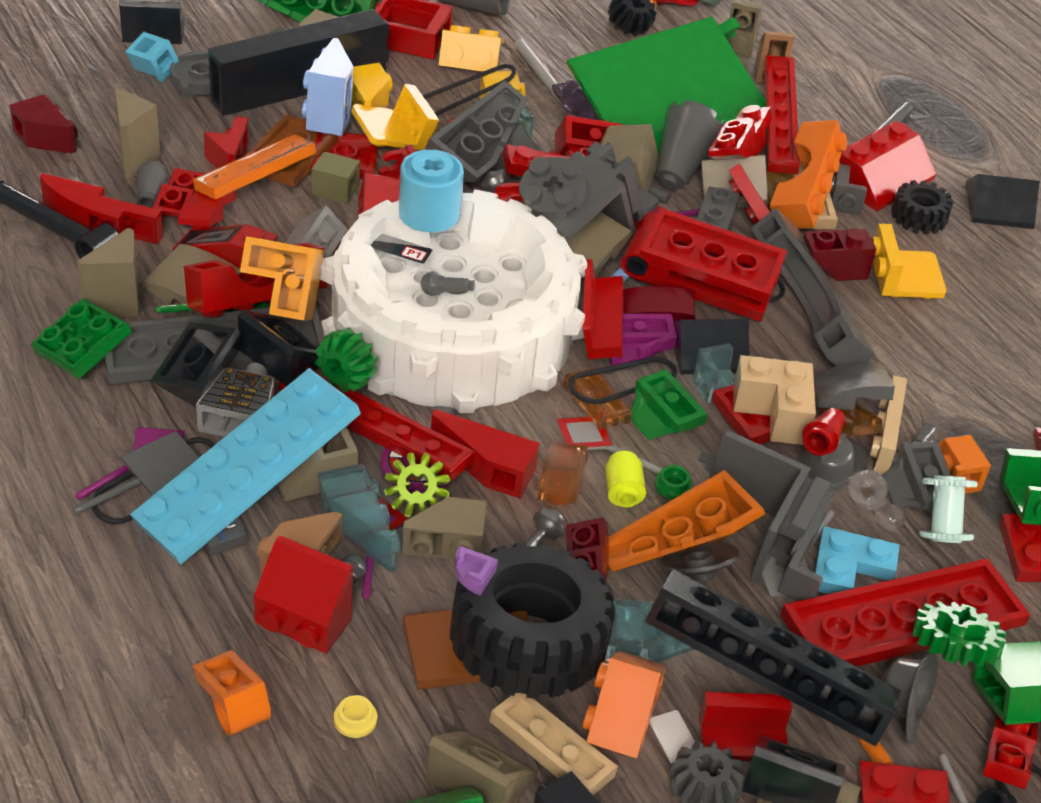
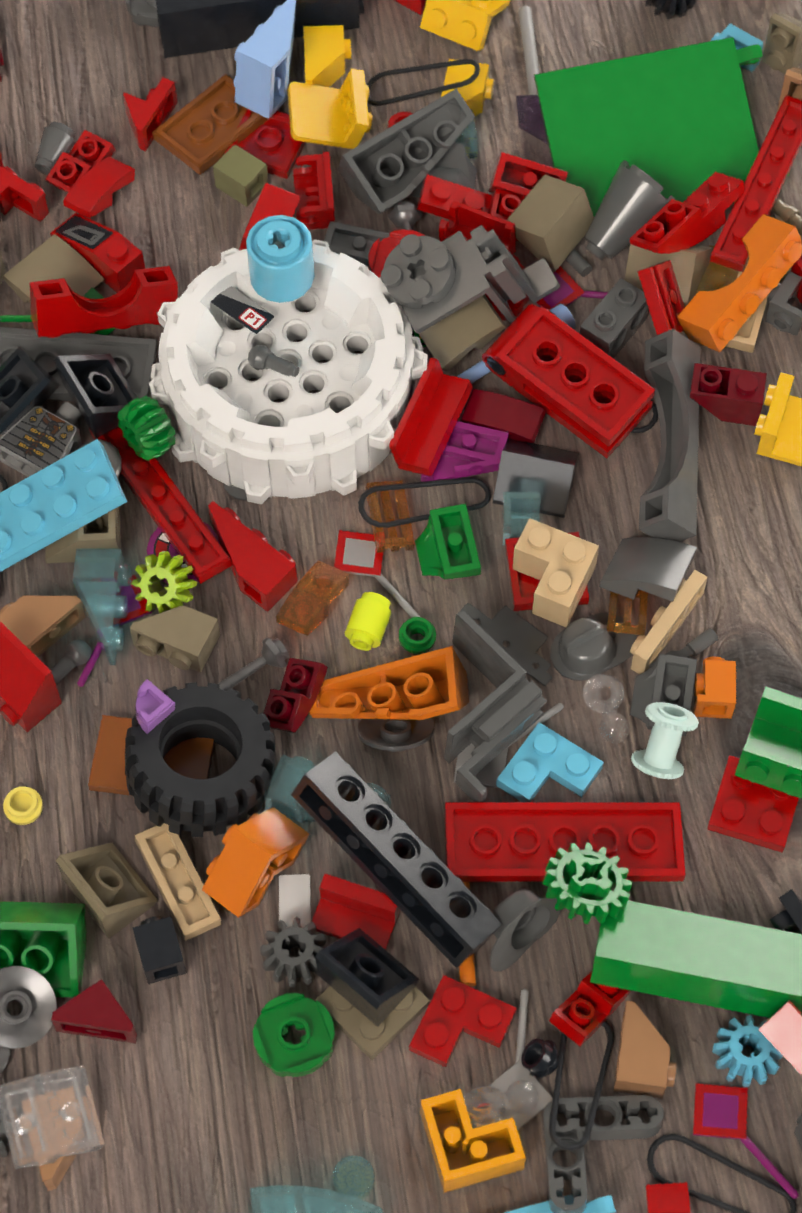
camera: 25 degrees right, 20 degrees up
dark tan slope [114,89,161,180] -> none
orange tile [193,134,316,200] -> none
light orange brick [240,236,325,321] -> none
light grey panel [285,205,348,258] -> none
red cone [802,408,845,456] -> none

